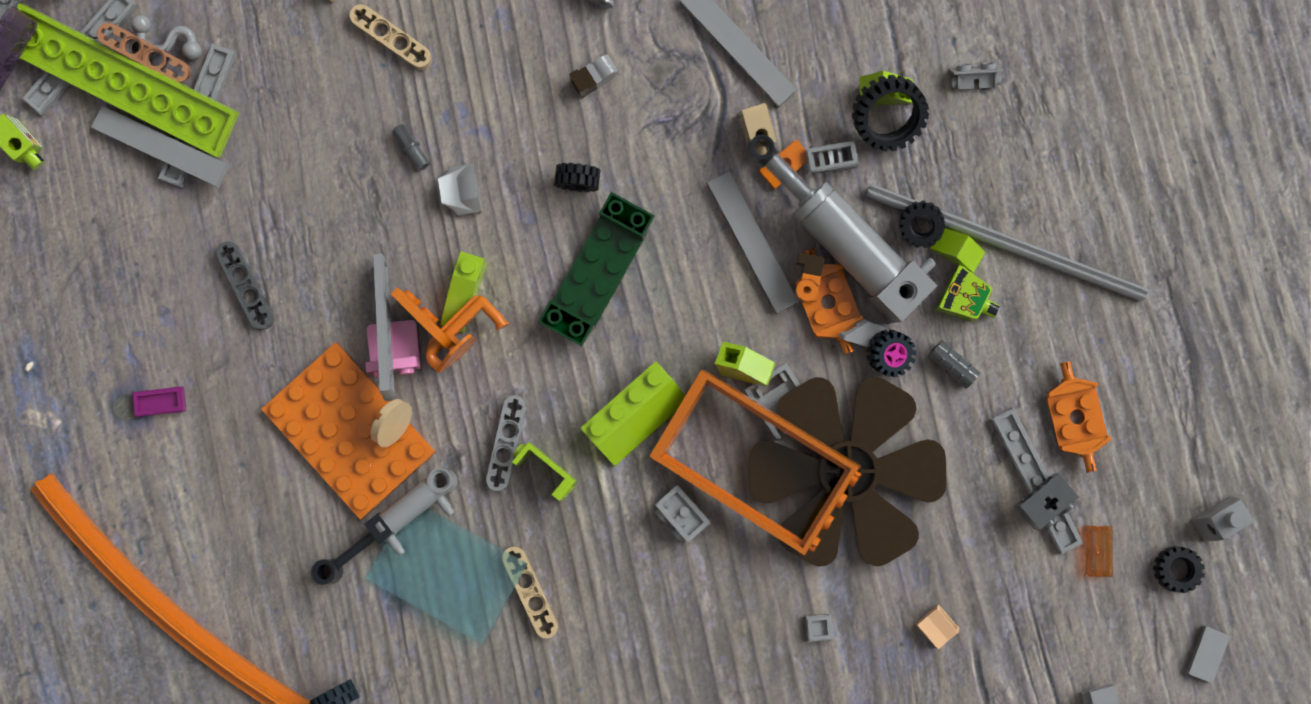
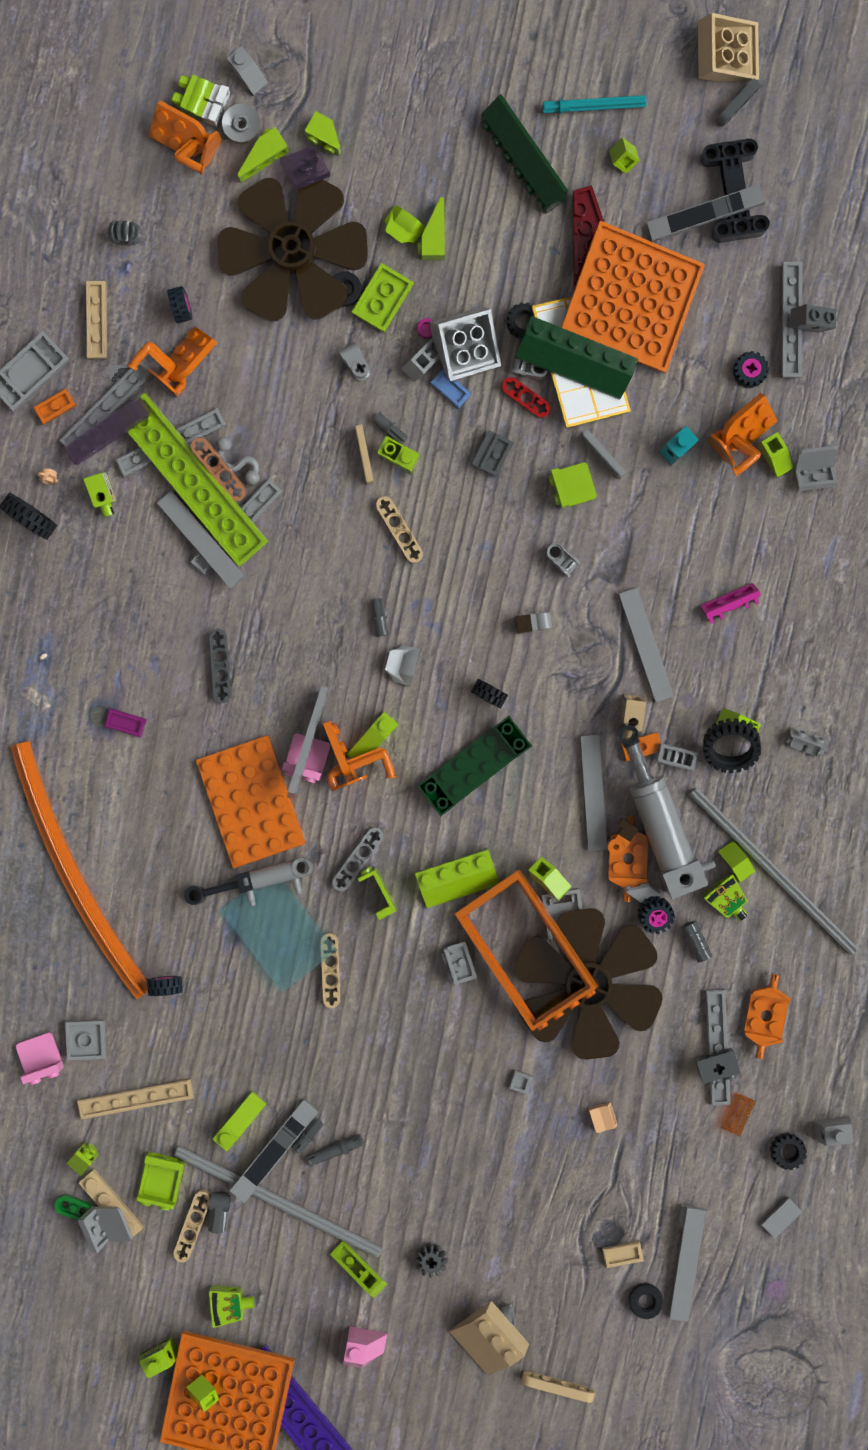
camera: 20 degrees right, 5 degrees up
tan tile [371,399,412,447] -> none
black tyre [900,200,945,248] -> none

